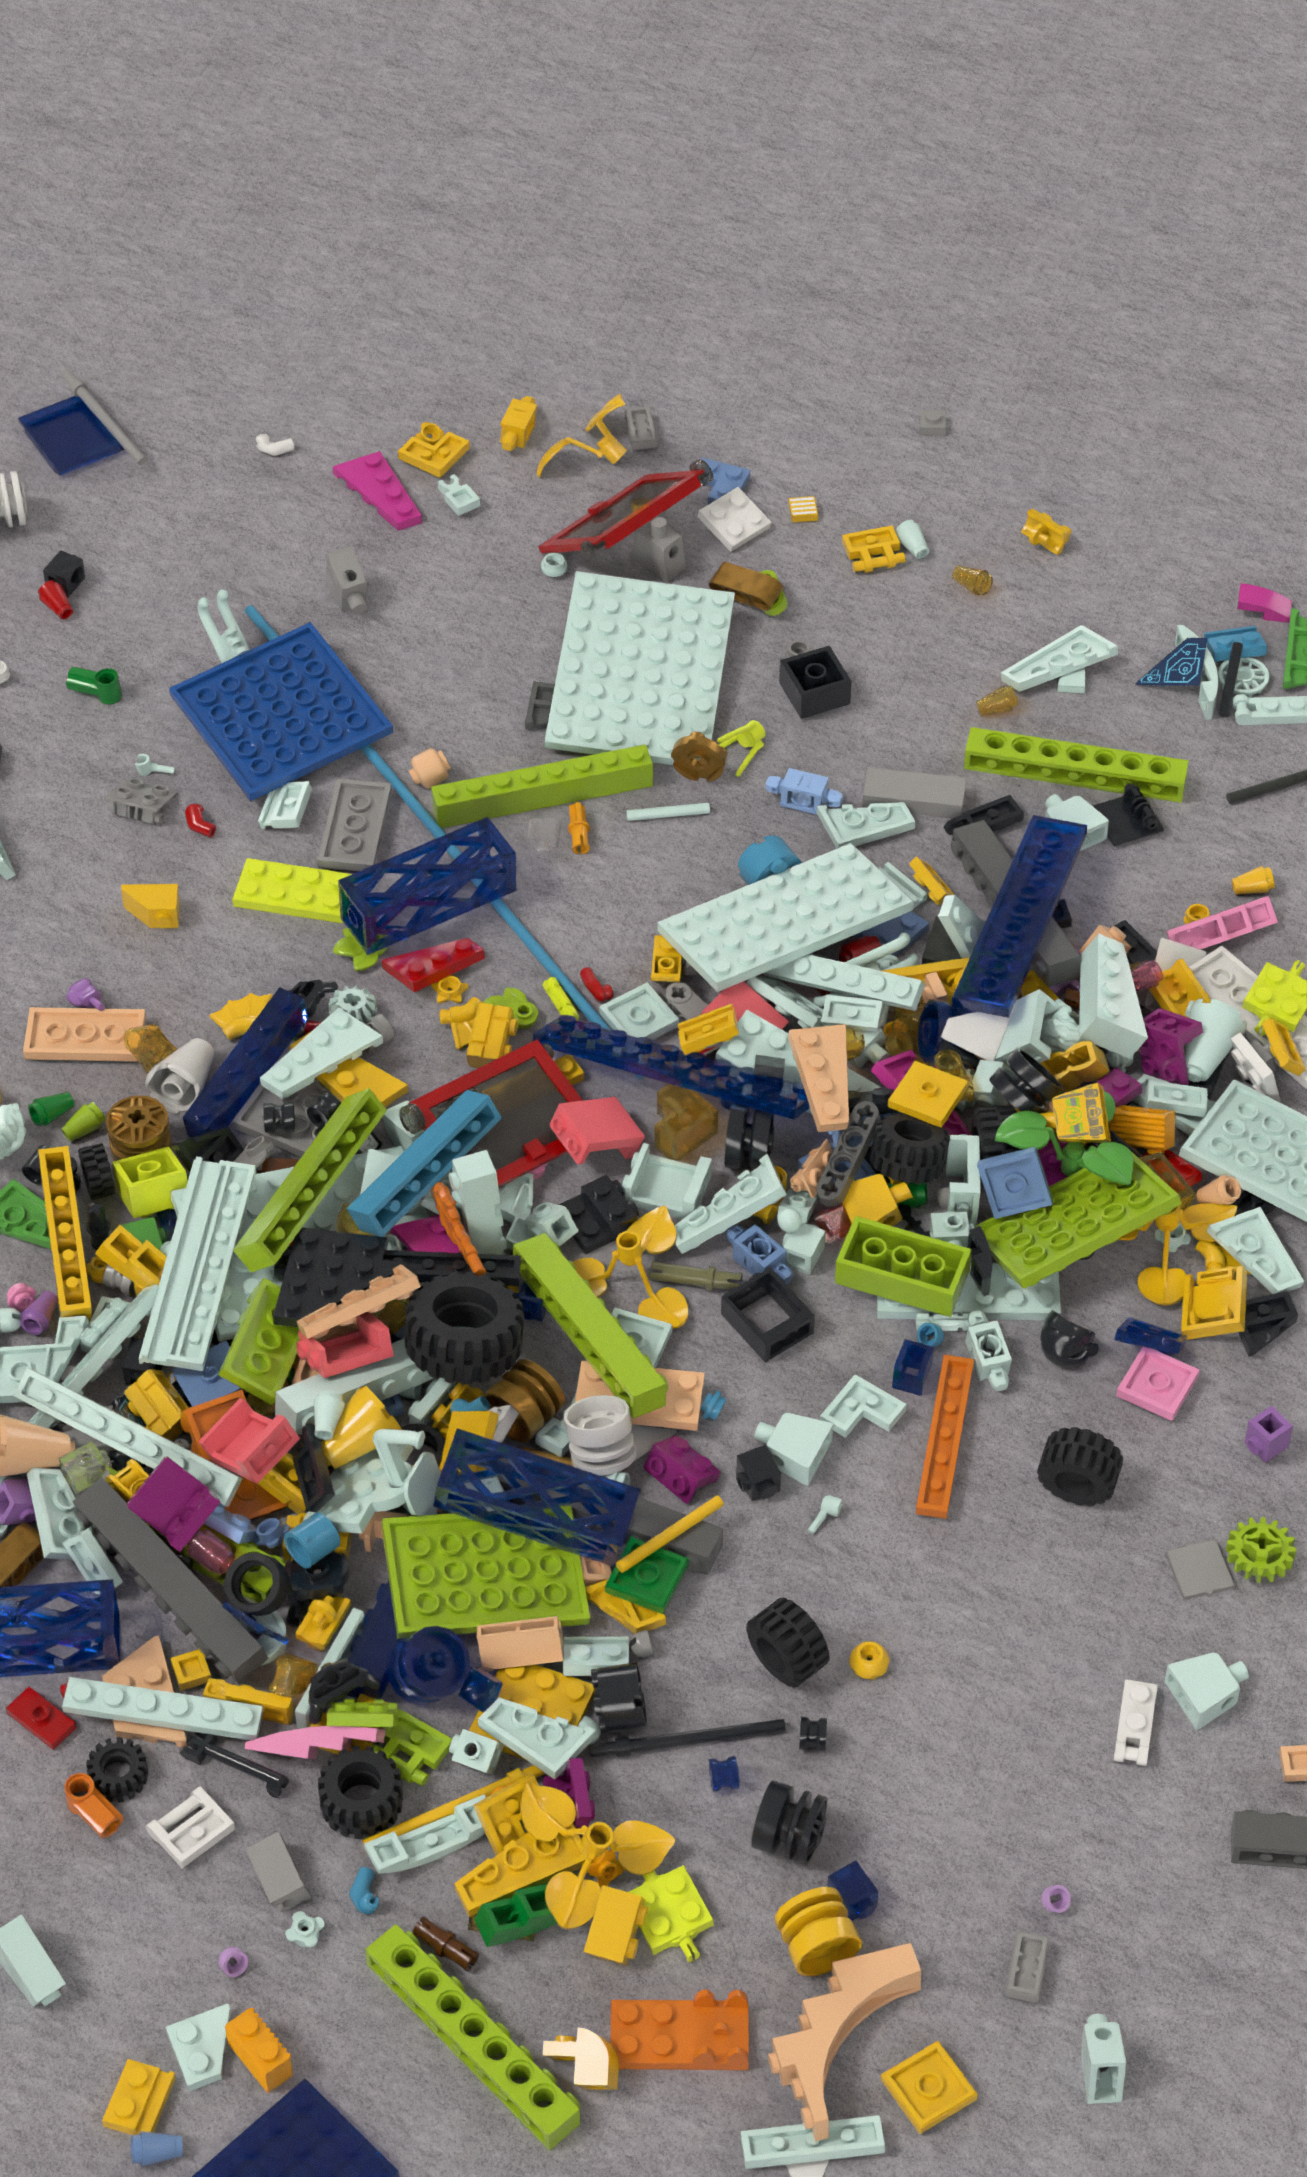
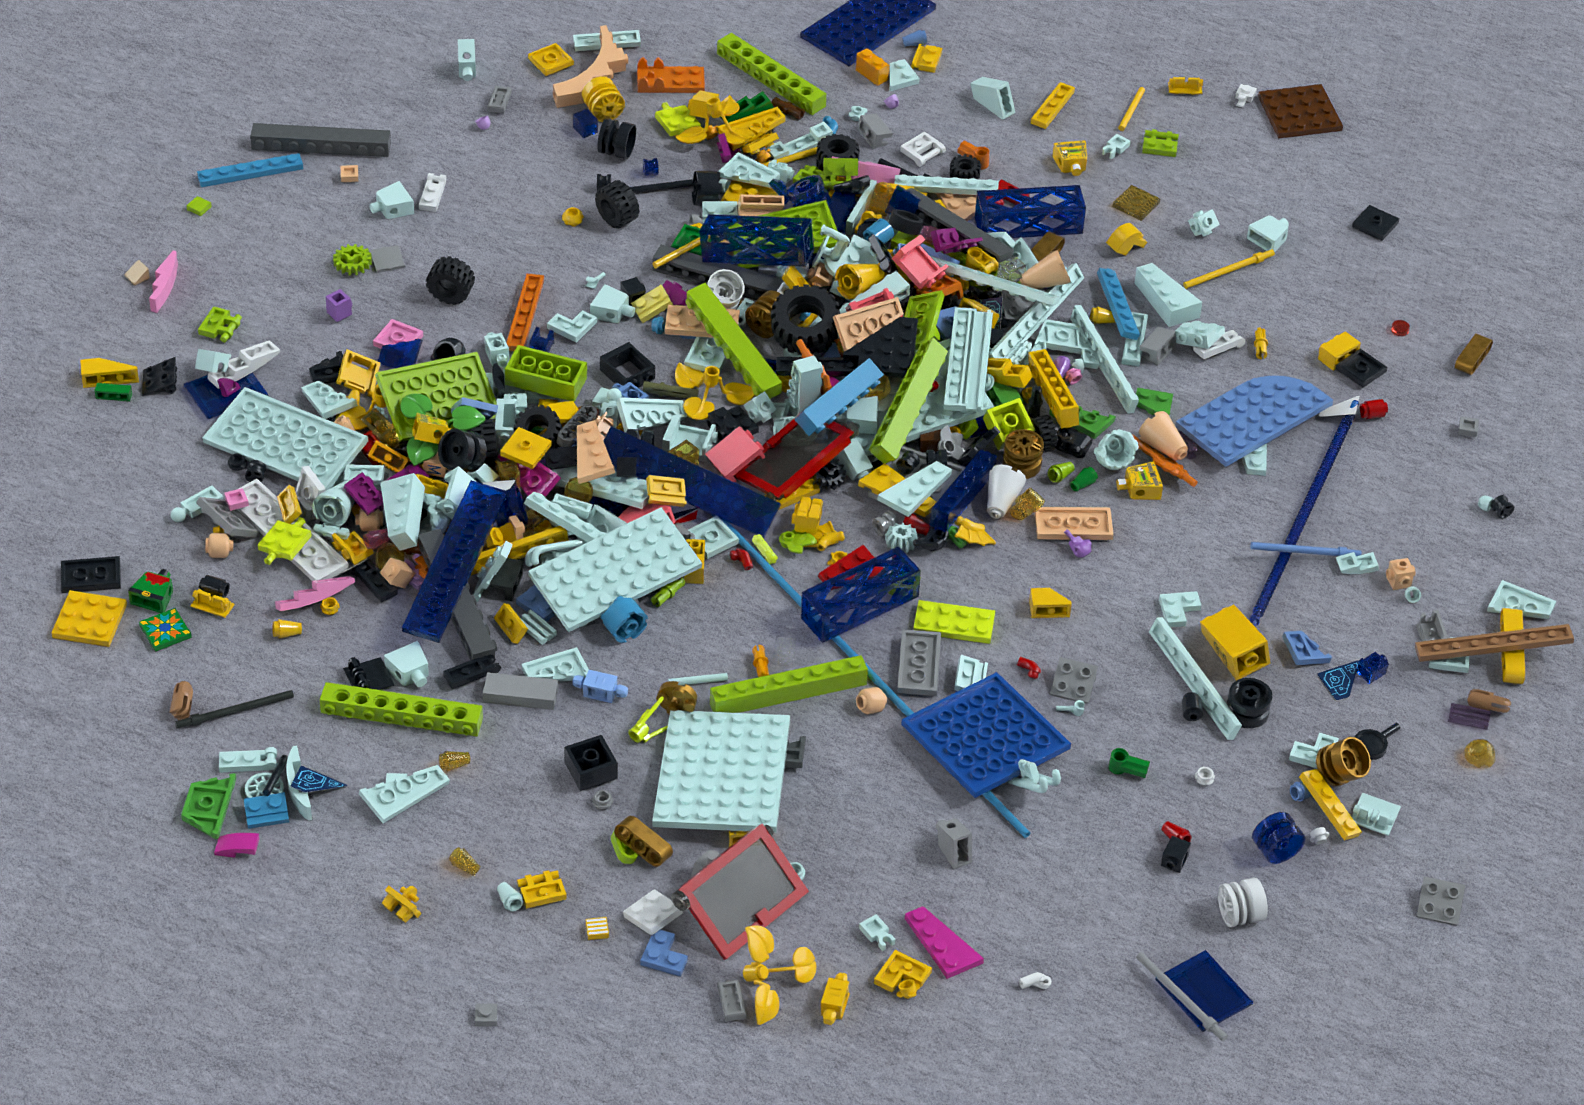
camera: 175 degrees right, 5 degrees down
light aqua cone [314,1390,345,1440] -> none
brick [543,2028,619,2090] -> none
none -> light yellow plate [631,285,673,323]

